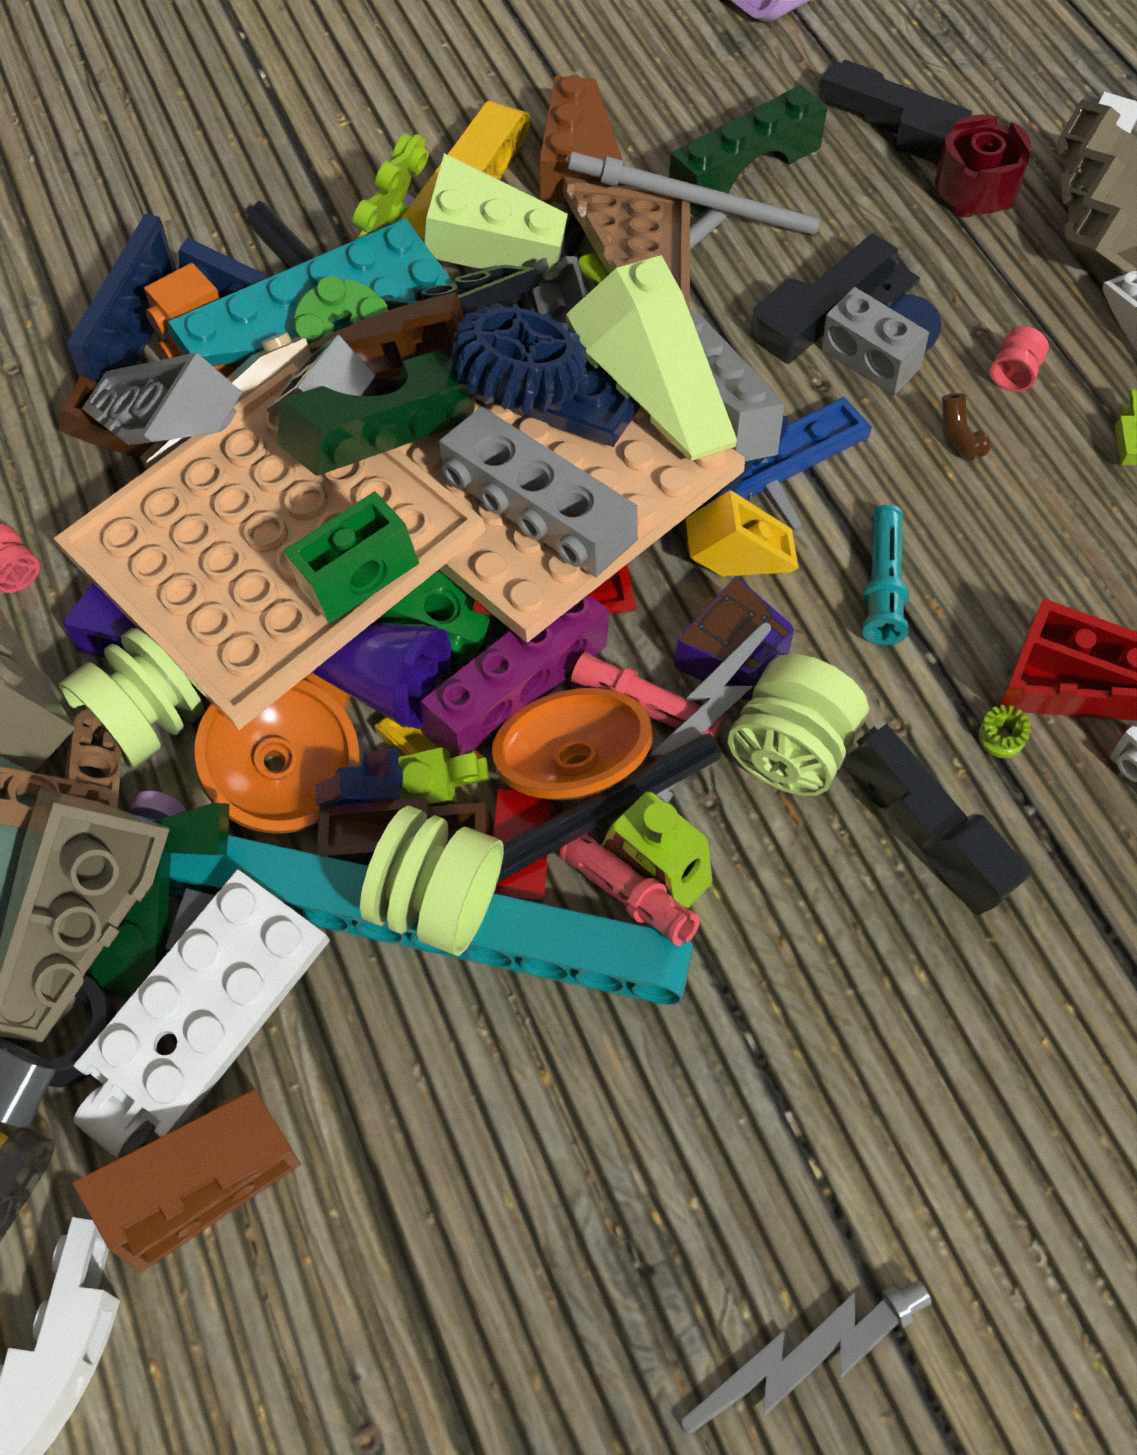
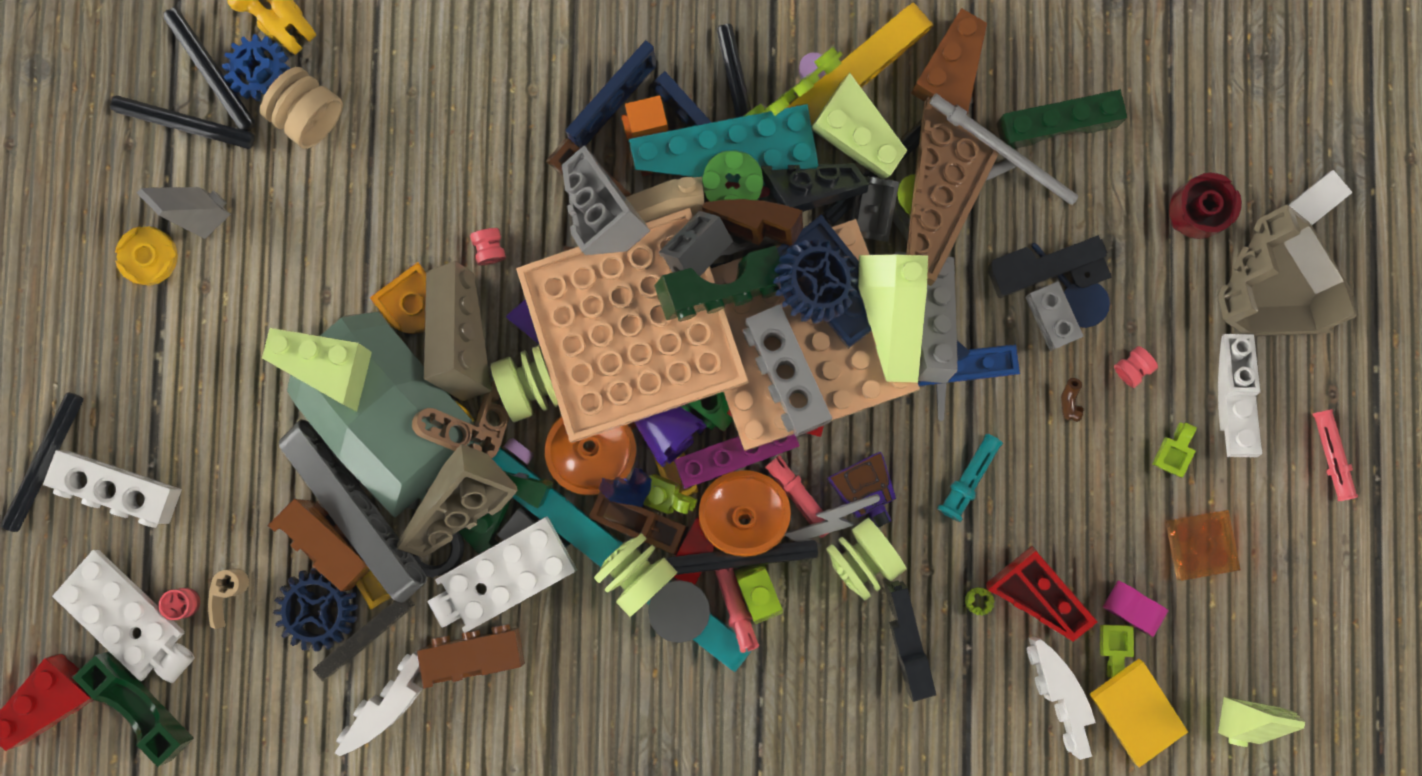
camera: 25 degrees right, 25 degrees up
green brick [283,491,419,624] -> none
yellow slope [685,490,799,577] -> none
black piece [819,59,972,164] -> none
none -> dark grey tile [648,580,710,643]

